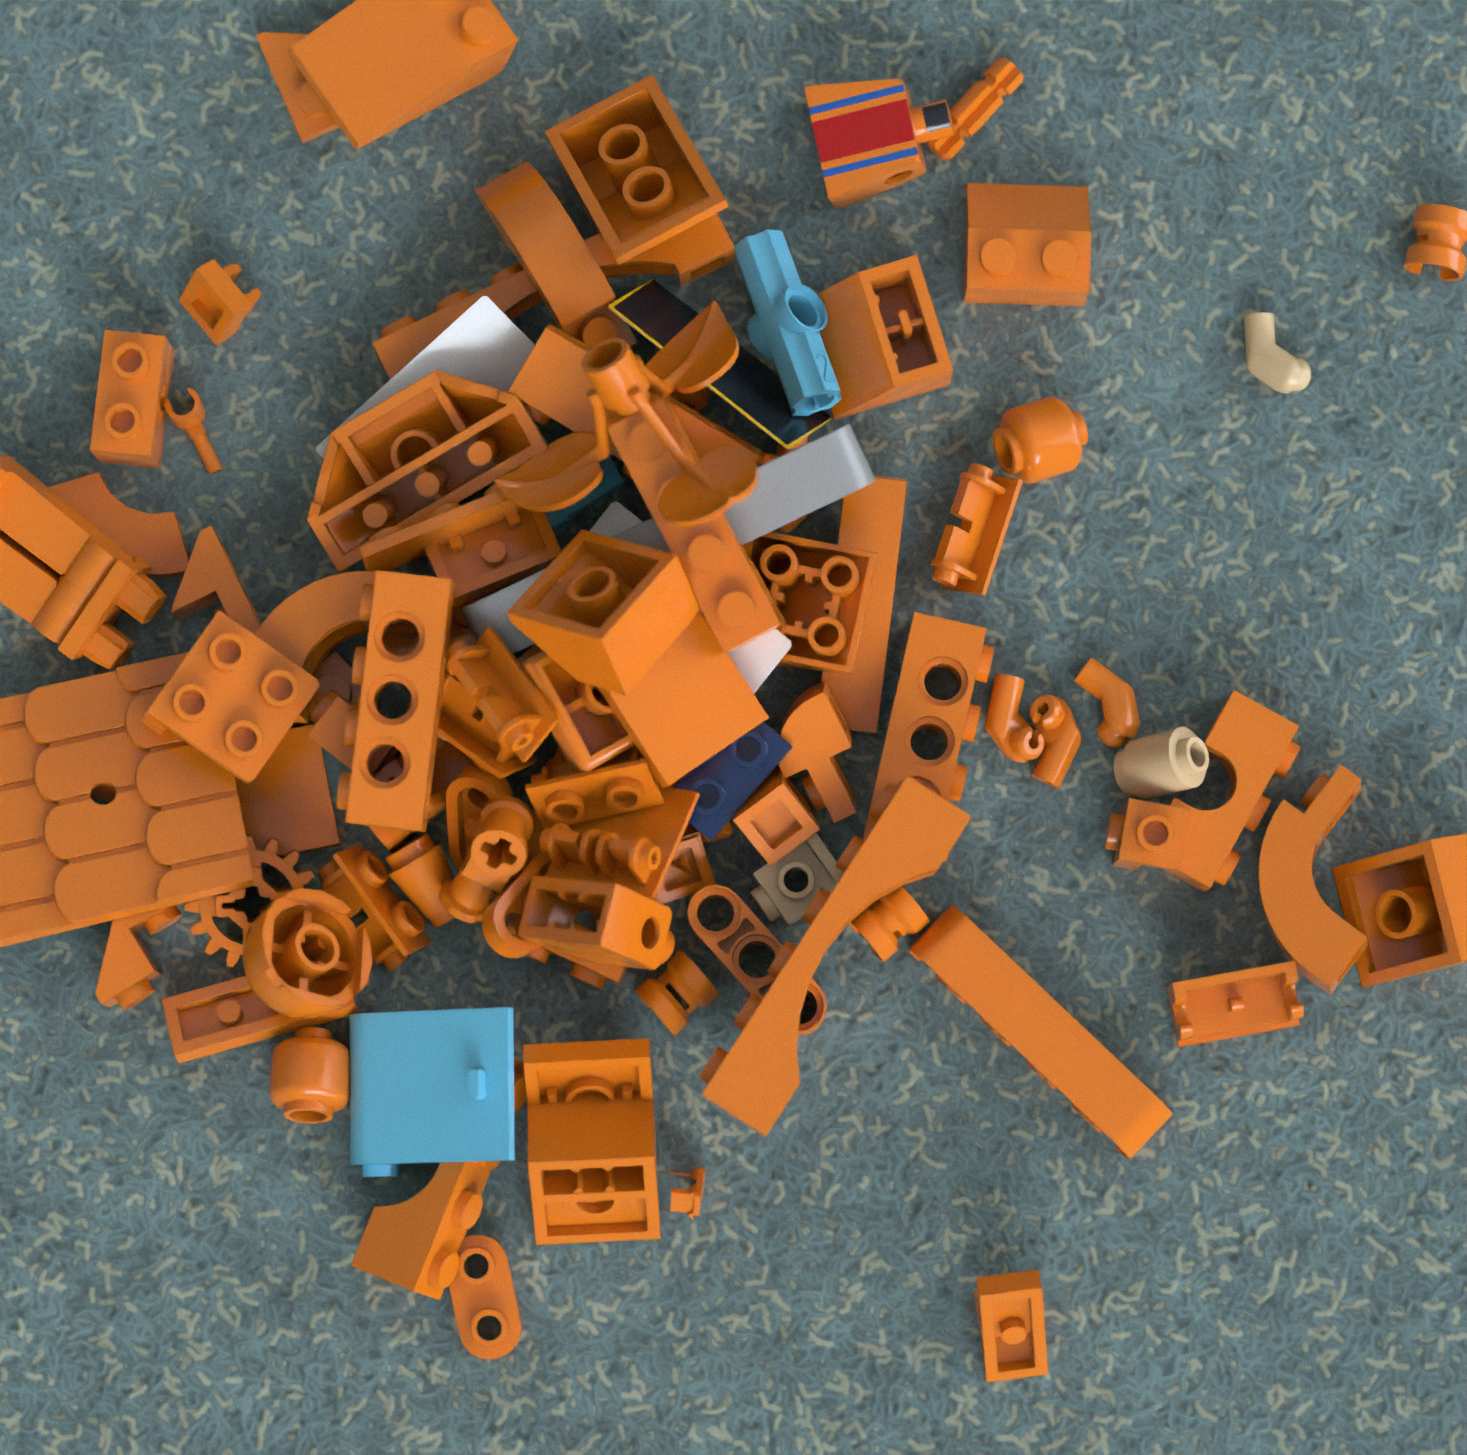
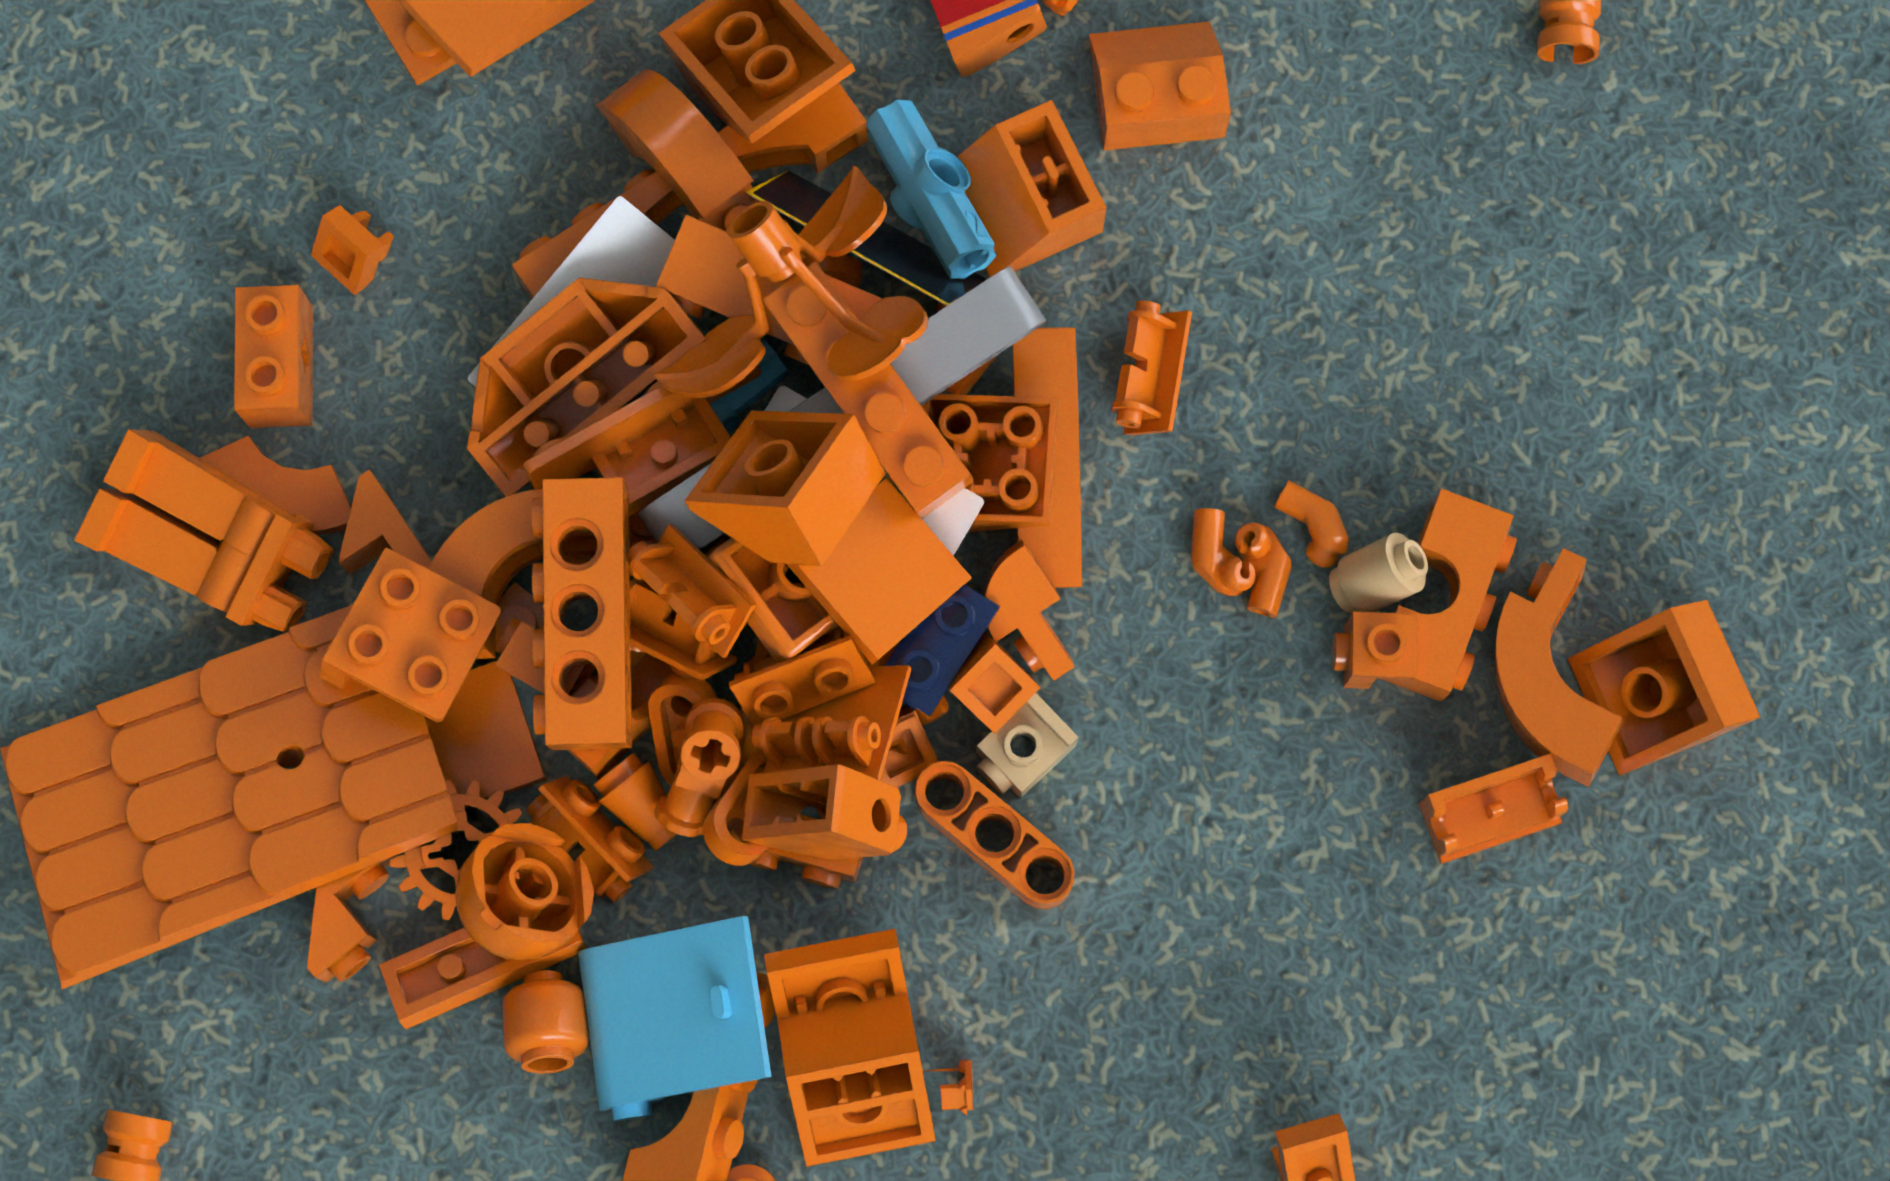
camera: 10 degrees left, 5 degrees down
orange hand [164,388,223,475] -> none
orange wheel [634,949,721,1036] -> none
orange arch [698,775,971,1138] -> none
orange wheel [849,887,931,963] -> none
orange brick [863,612,995,862] -> none
orange beam [908,905,1173,1160] -> none
orange head [992,396,1088,484] -> none
tan arm [1243,312,1311,393] -> none

